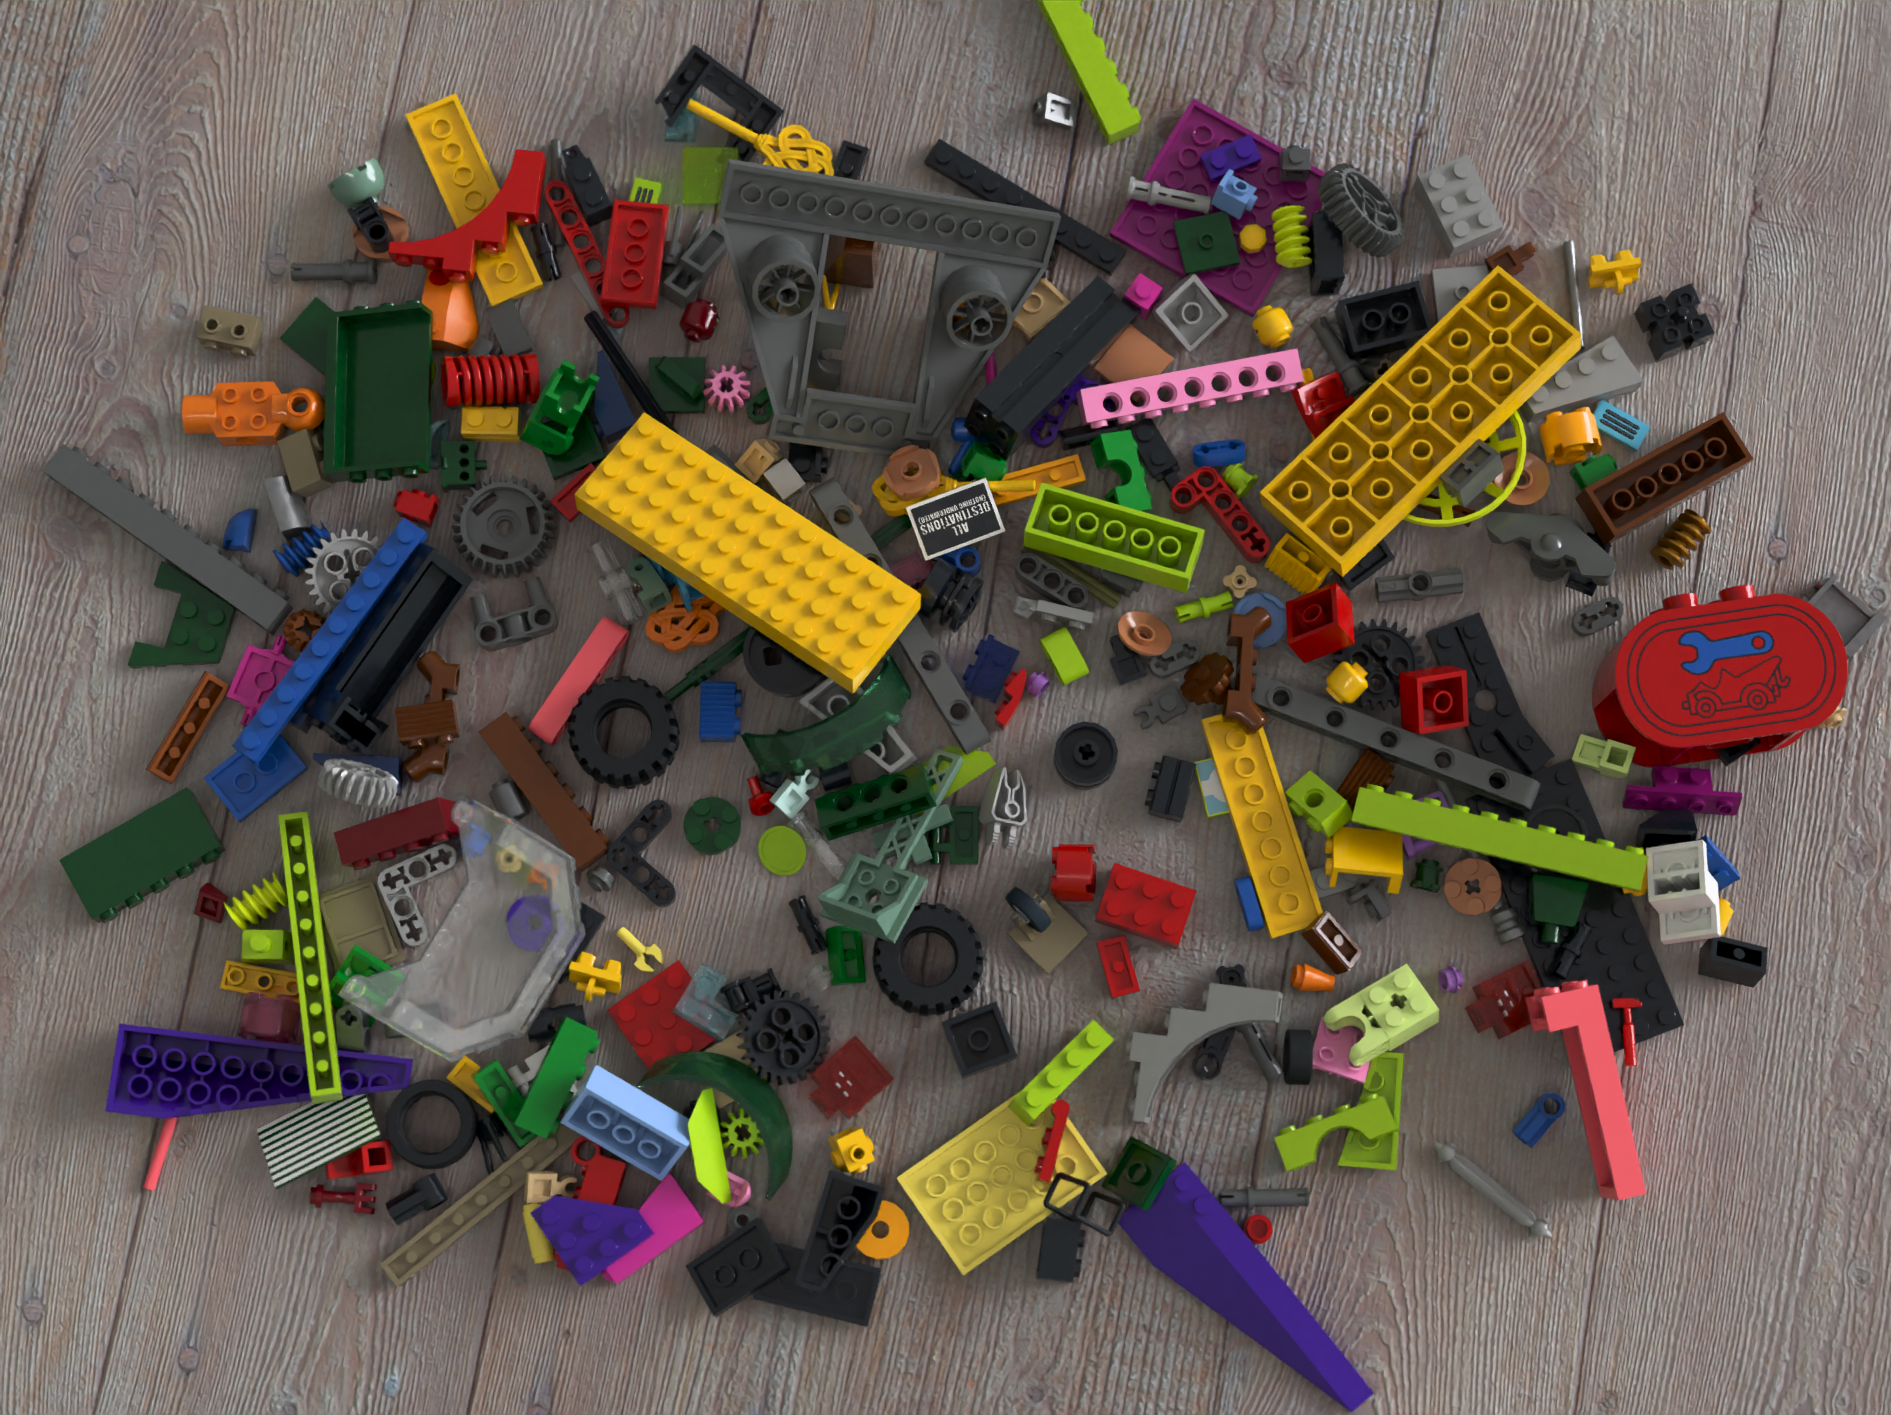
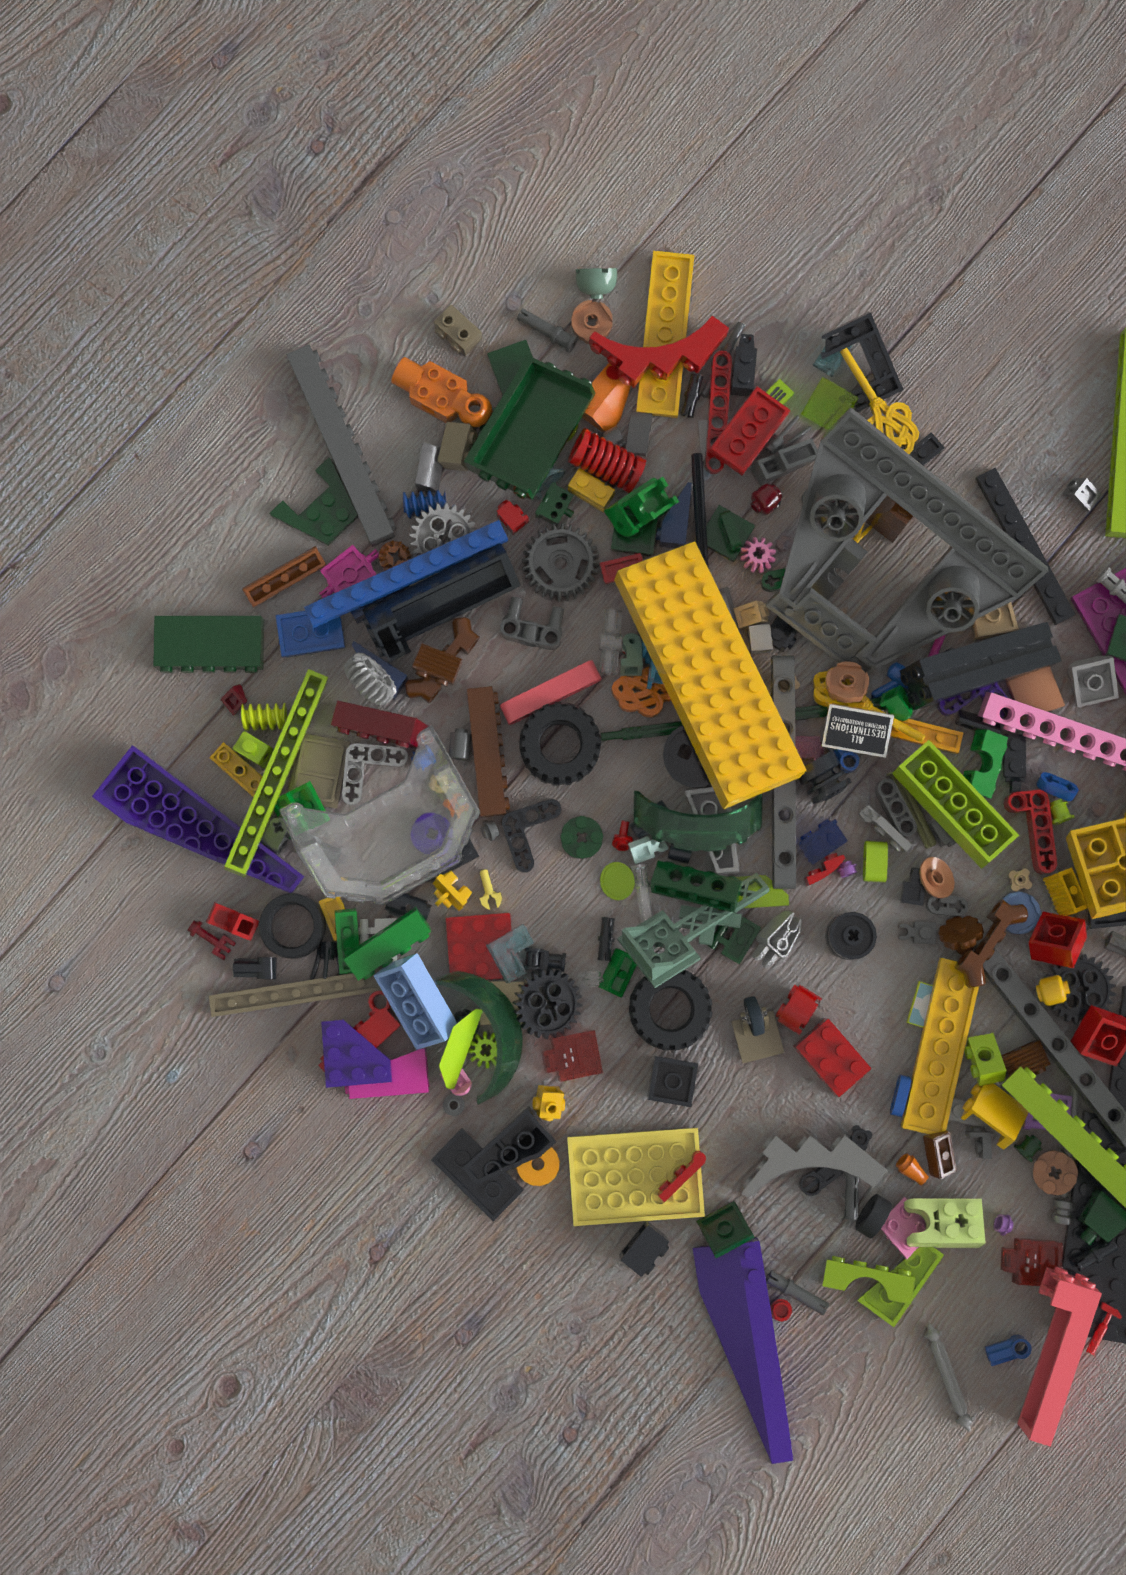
camera: 30 degrees right, 5 degrees up
coral bar [143,1117,178,1191] -> none
blue brick [222,508,258,553] -> none
clear pink brick [238,992,301,1044] -> none
sticker [256,1094,381,1190] -> none
black piece [347,196,394,253] -> none
light yellow piece [522,1203,555,1264] -> none
tan plate [524,1171,577,1203] -> none
black plate [686,1217,789,1317] -> none
blue brick [699,681,742,743] -> none
lime arch [1008,1019,1114,1127] -> none
black piece [1043,1172,1126,1237] -> none
red plate [1096,935,1140,999] -> none
dark pink brick [1124,273,1163,320] -> none
black brick [1144,756,1196,822] -> none
lime pin [1174,591,1233,624] -> none

